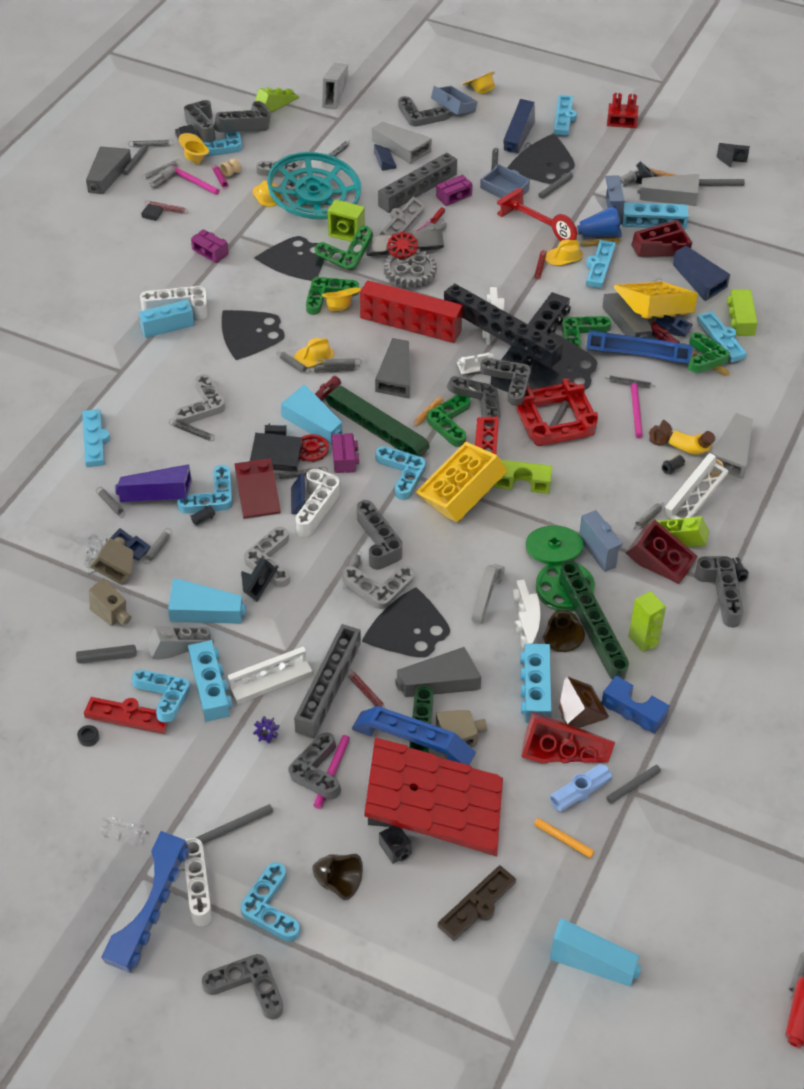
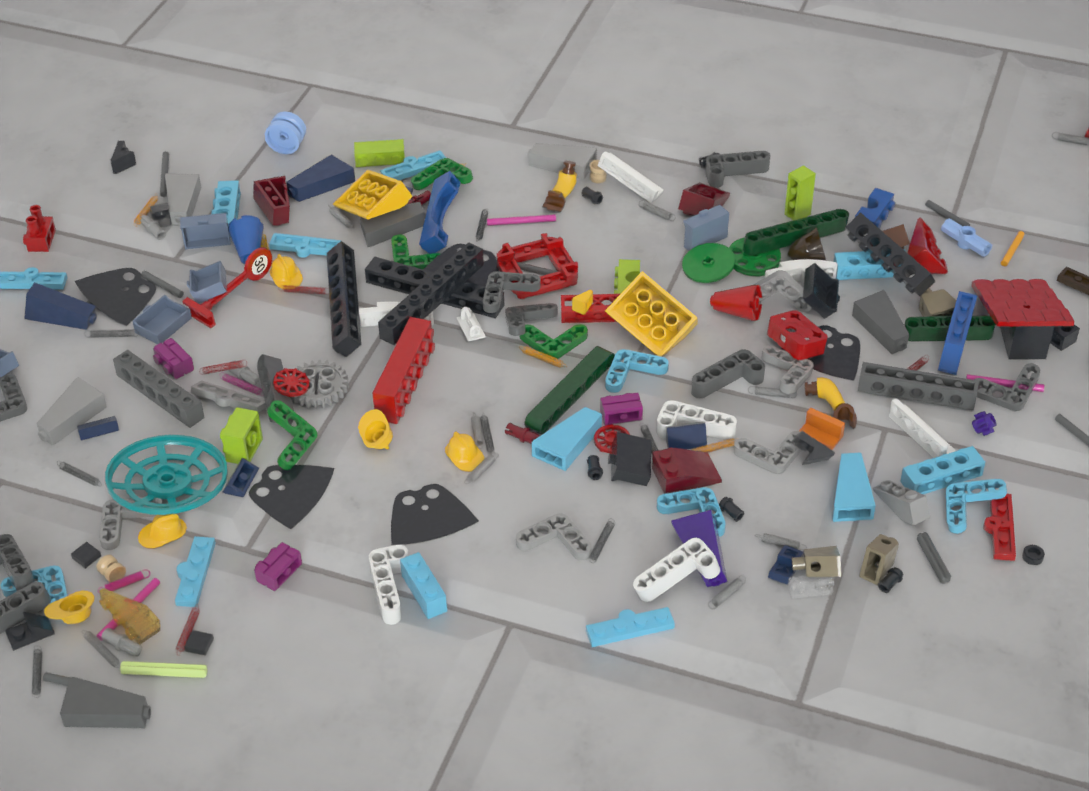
camera: 95 degrees left, 5 degrees down
green beam [306,277,359,315] -> none
dark grey slope [375,338,410,398] -> none
lime slope [649,516,710,547] -> none
none -> black tile [71,542,101,568]
none -> clear yellow slope [99,588,161,644]
none -> yellowish green axle [120,661,208,678]
none -> medium azure hinge [175,536,216,607]
none -> sand blue container [187,261,227,304]
none -> dark blue slope [222,458,259,497]
none -> light blue wheel [264,111,306,155]
none -> black brick [327,241,362,357]
none -> yellow slope [572,290,593,315]
none -> white beam [633,538,720,602]
none -> light orange piece [693,438,735,452]
none -> red cone [710,285,762,321]
none -> red axle [767,310,828,360]
none -> orange panel [799,407,845,450]
none -> black container [803,263,840,319]
none -> piece [805,377,857,429]
none -> black brick [845,212,936,297]
none -> black pin [878,567,903,593]

